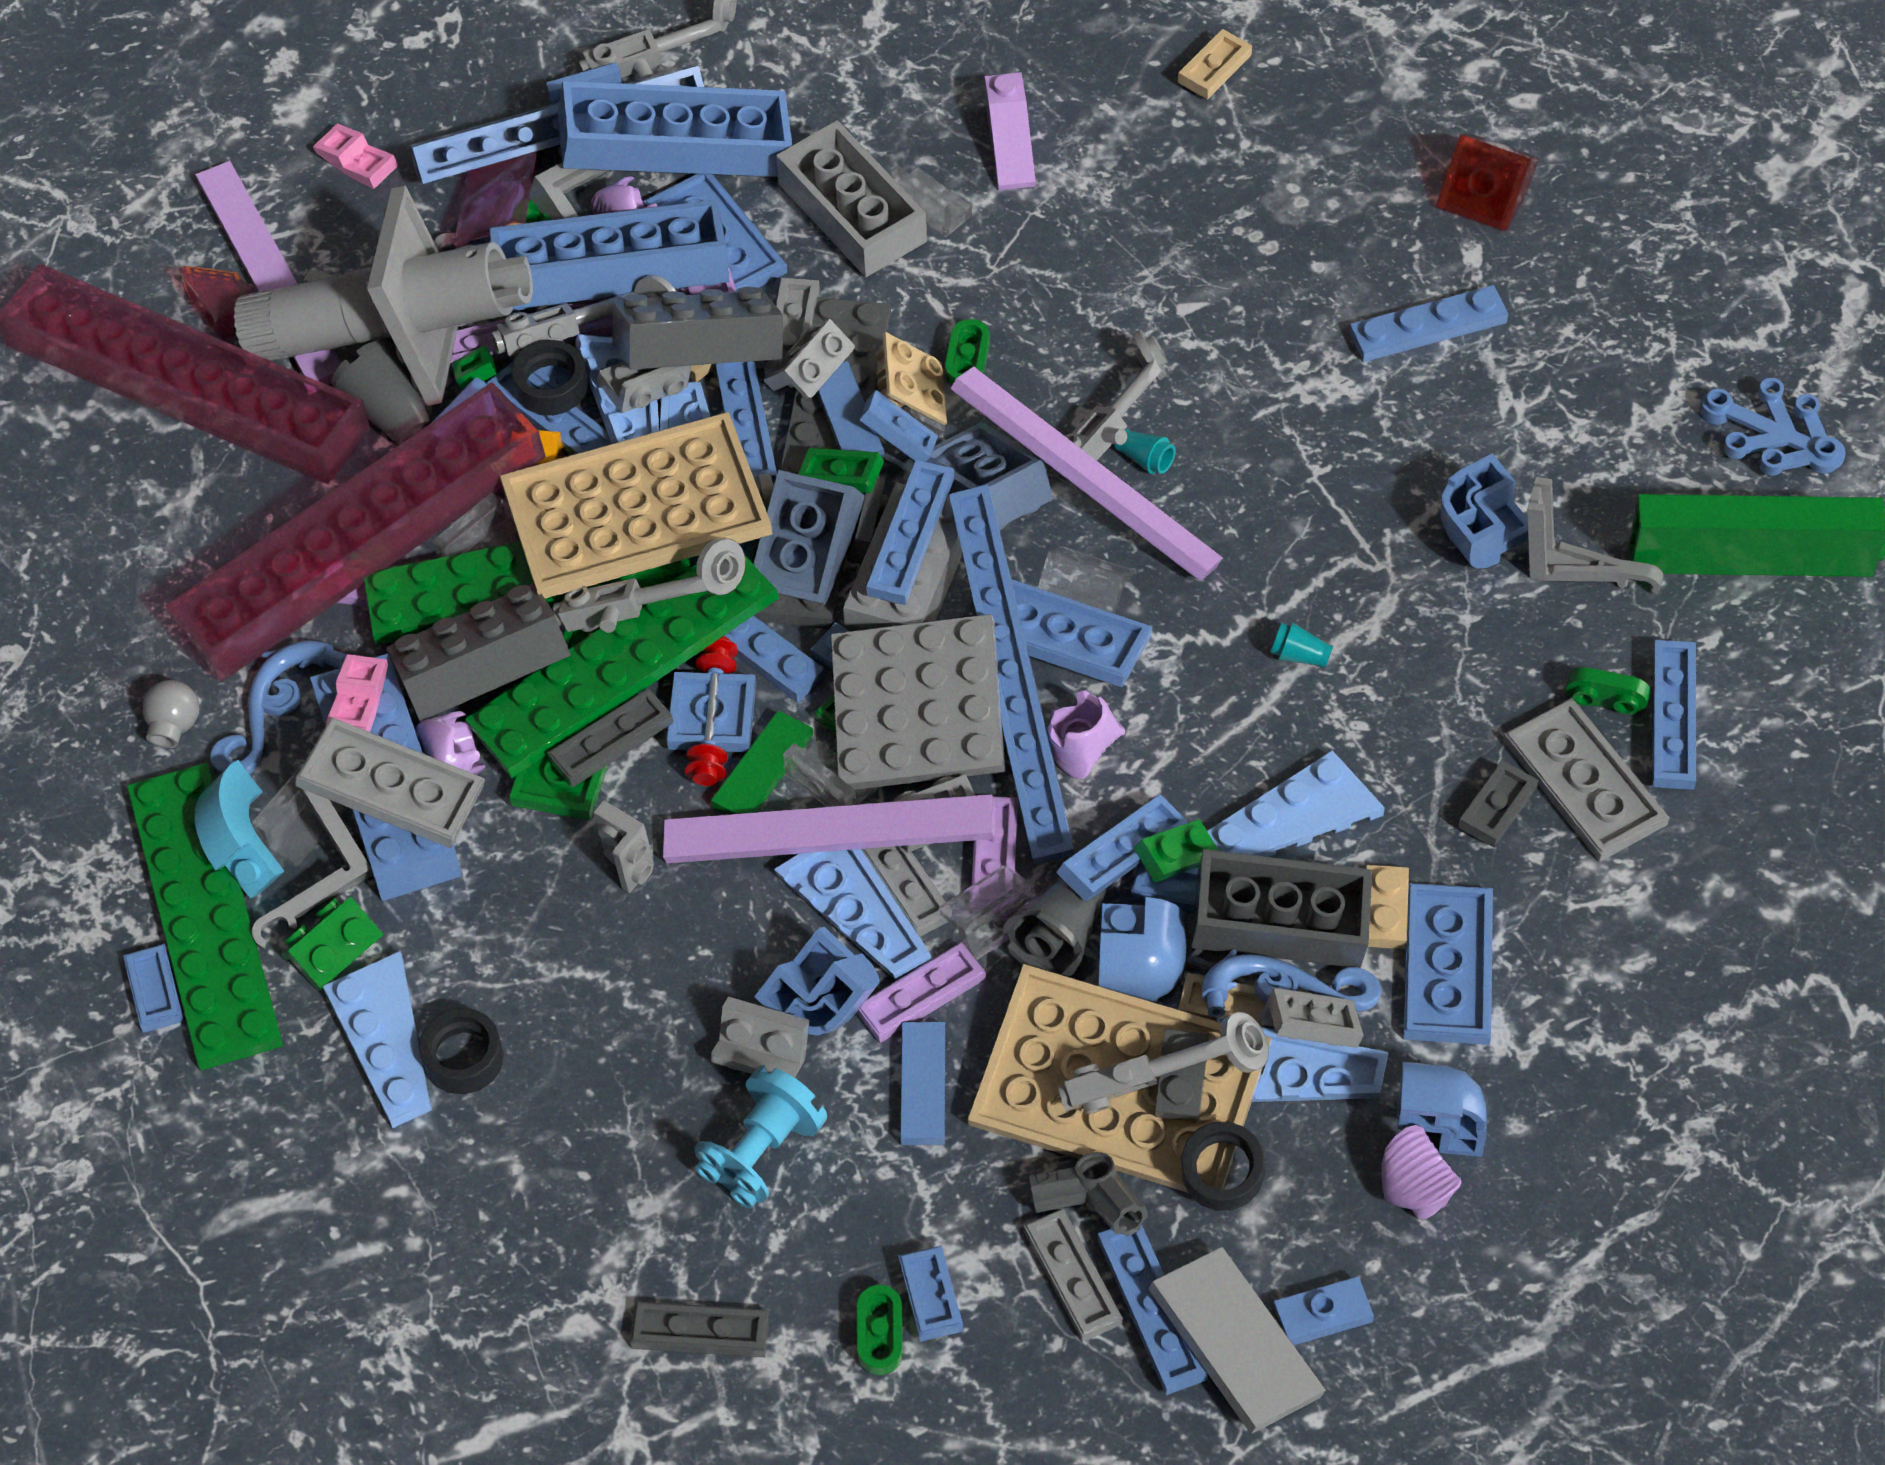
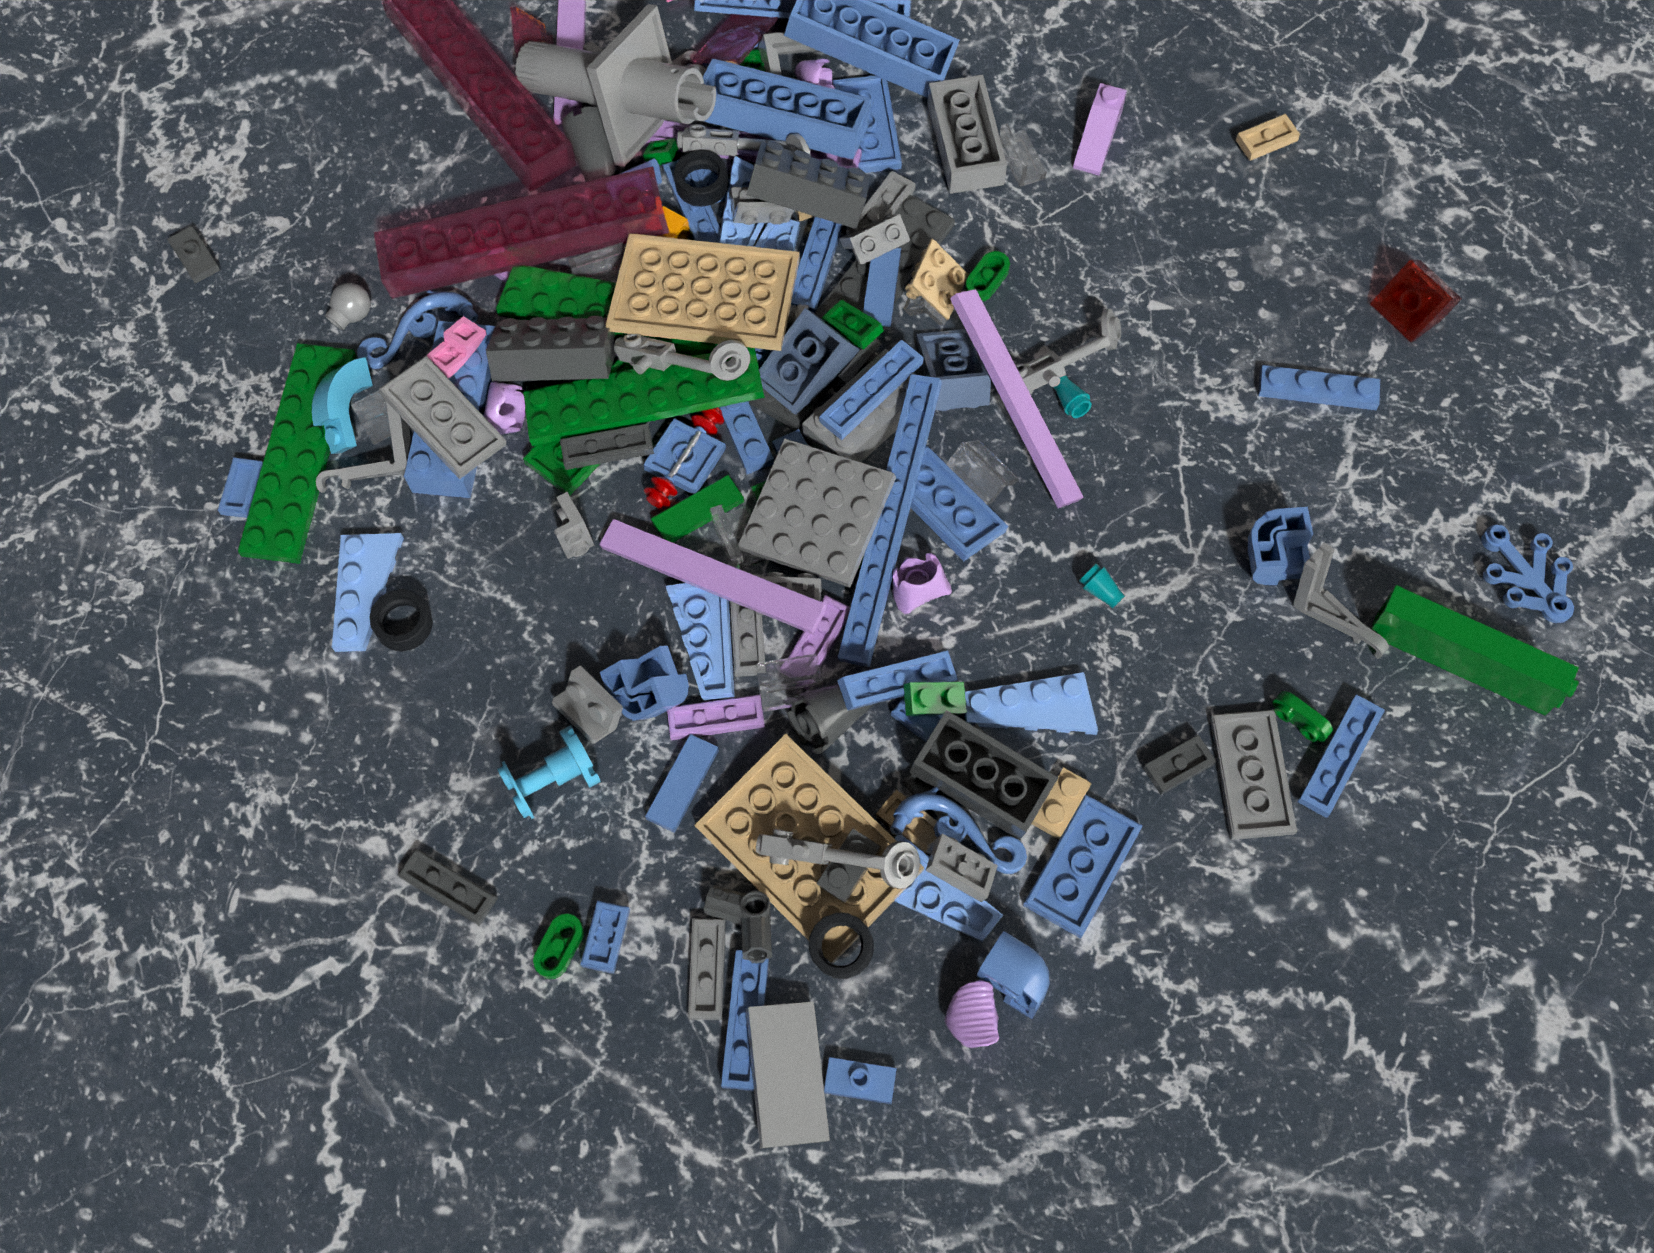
camera: 25 degrees right, 10 degrees up
green bracket [280,896,384,991] -> none
medium blue plate [859,390,938,462] -> none
medium blue brick [1099,897,1187,1003] -> none

